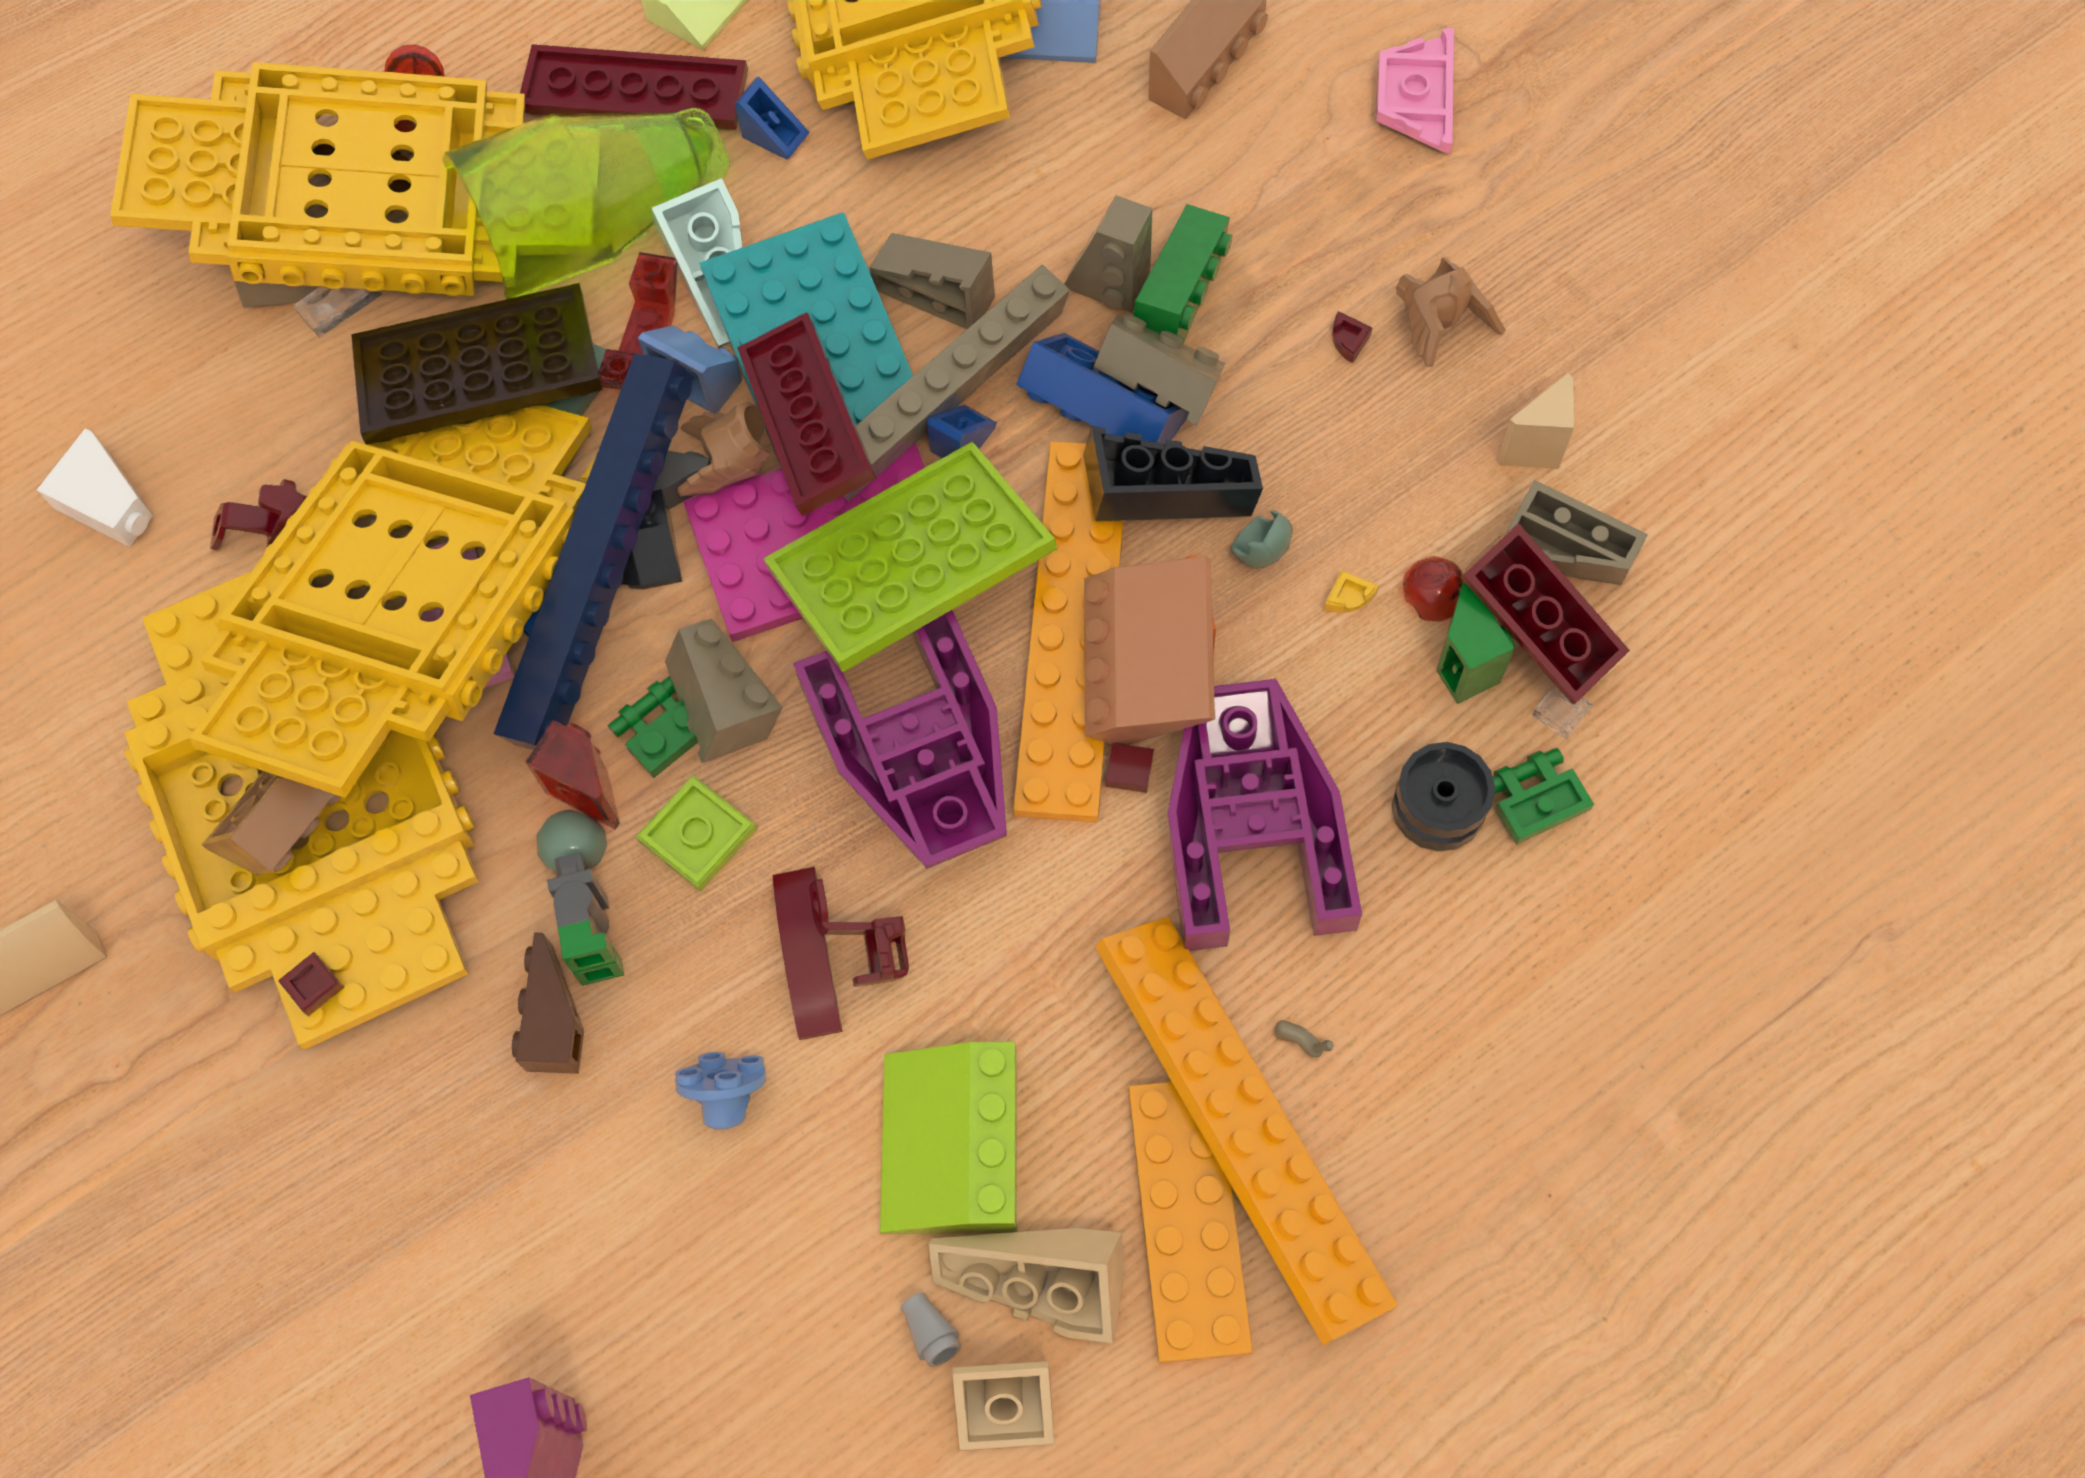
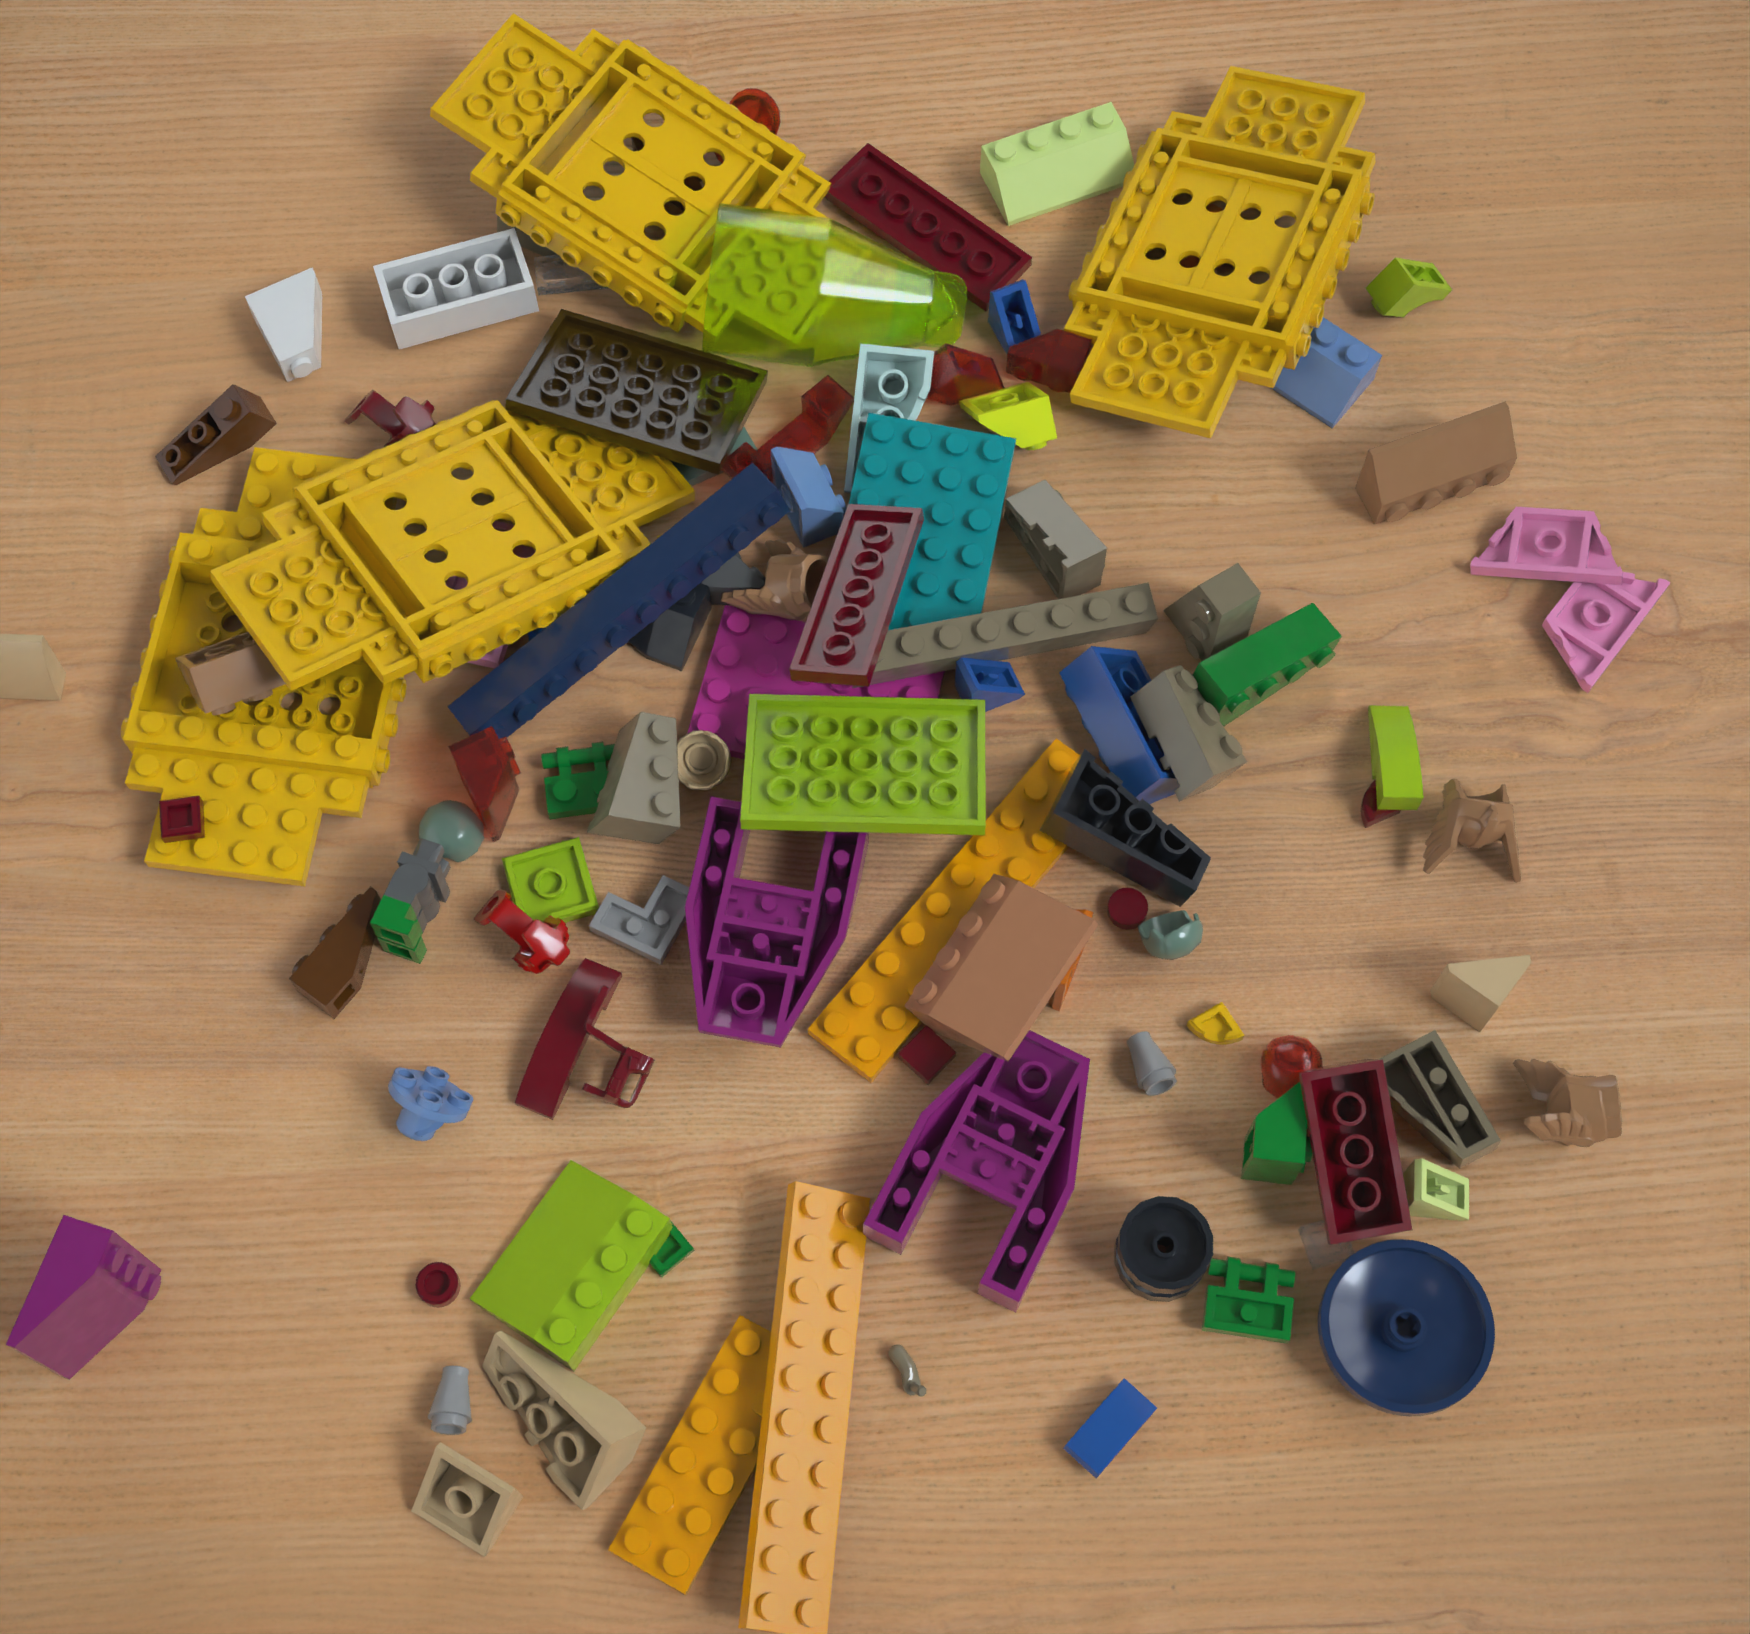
camera: 30 degrees right, 0 degrees up
none -> reddish brown slope [155,384,277,485]
none -> white brick [373,228,539,349]
none -> dark red tile [415,1262,461,1308]
none -> red piece [474,890,570,974]
none -> light grey plate [589,875,689,965]
none -> green tile [649,1221,695,1278]
none -> tan hair [677,730,732,790]
none -> clear red slope [927,343,1005,406]
none -> neon yellow slope [959,382,1057,450]
none -> clear red slope [1006,329,1092,393]
none -> blue slope [1063,1378,1157,1478]
none -> dark red tile [1107,887,1148,930]
none -> light grey cone [1127,1031,1177,1096]
none -> dark blue dish [1318,1239,1495,1417]
none -> lime slope [1368,705,1424,810]
none -> yellowish green slope [1403,1158,1469,1221]
none -> bright pink wing [1470,507,1623,585]
none -> medium nougat helmet [1513,1059,1622,1147]

